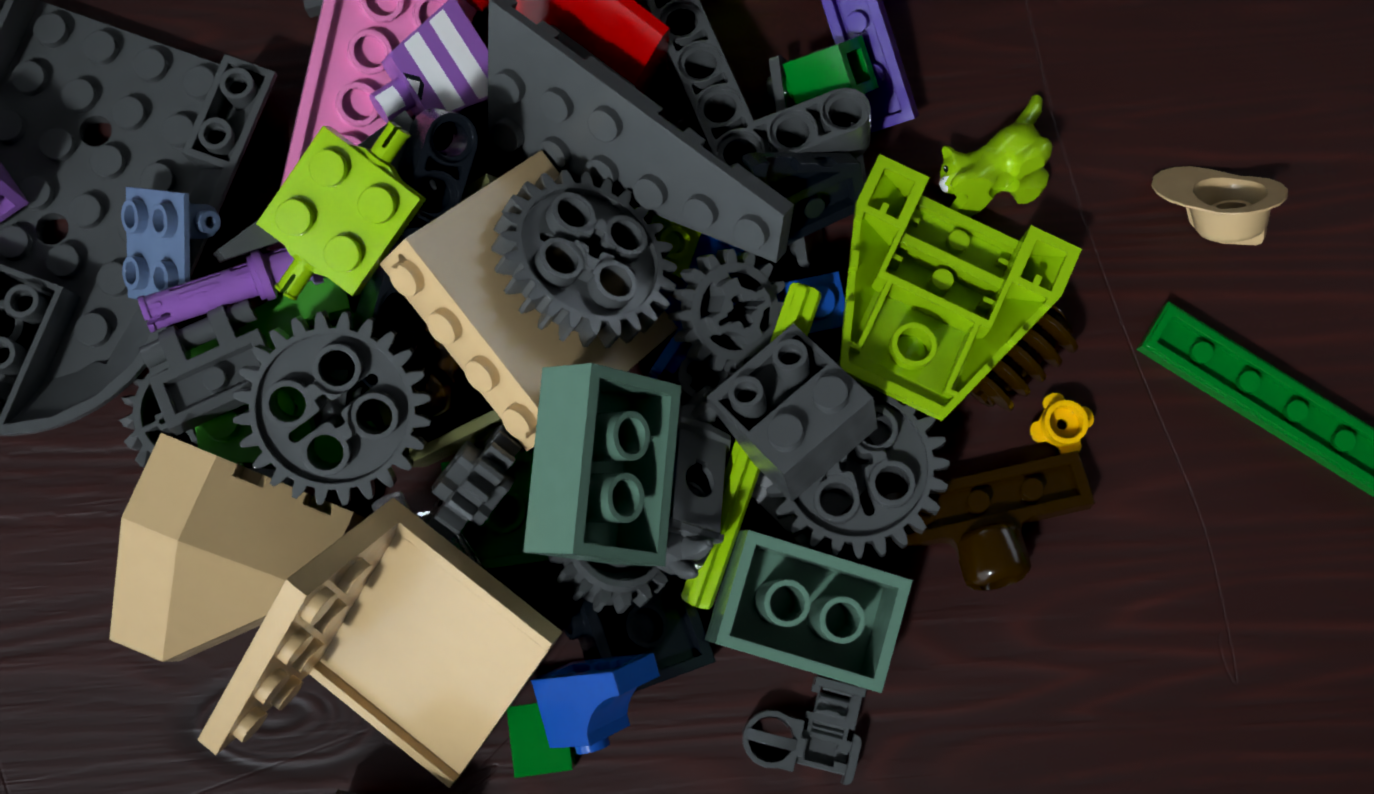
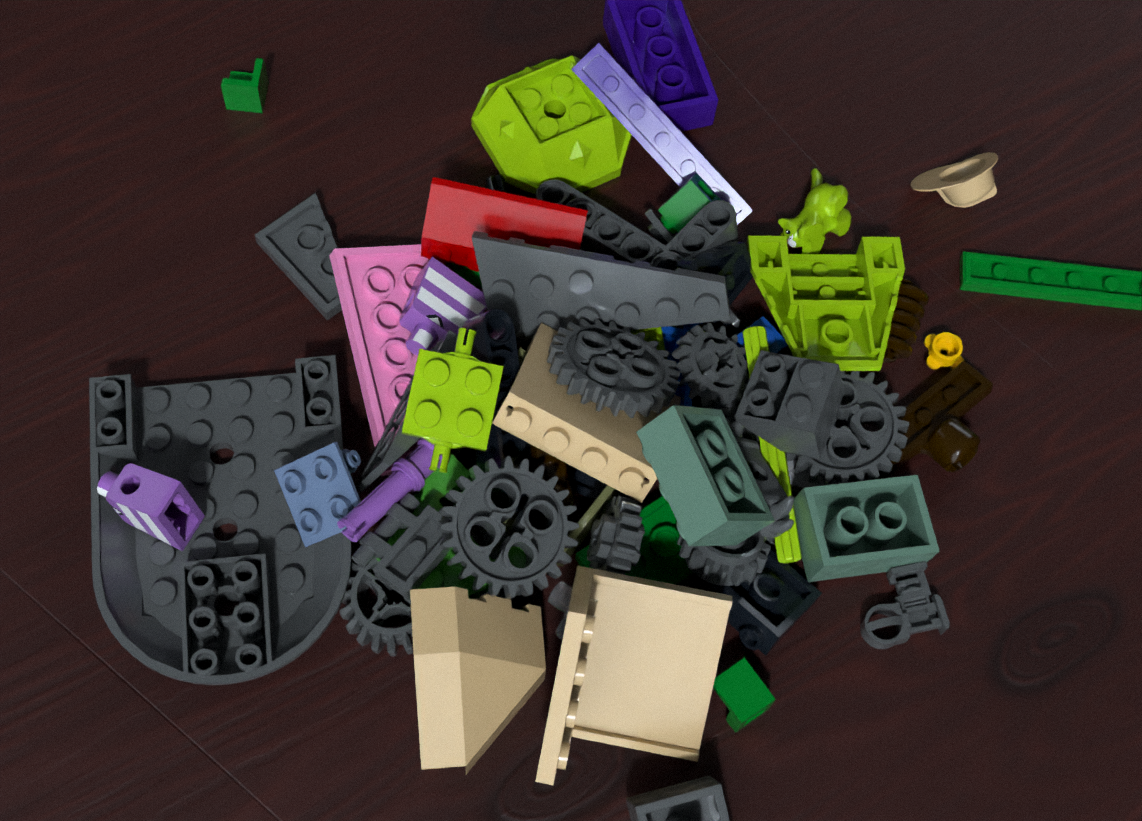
camera: 30 degrees left, 15 degrees down
blue arch [531,653,660,755] -> none

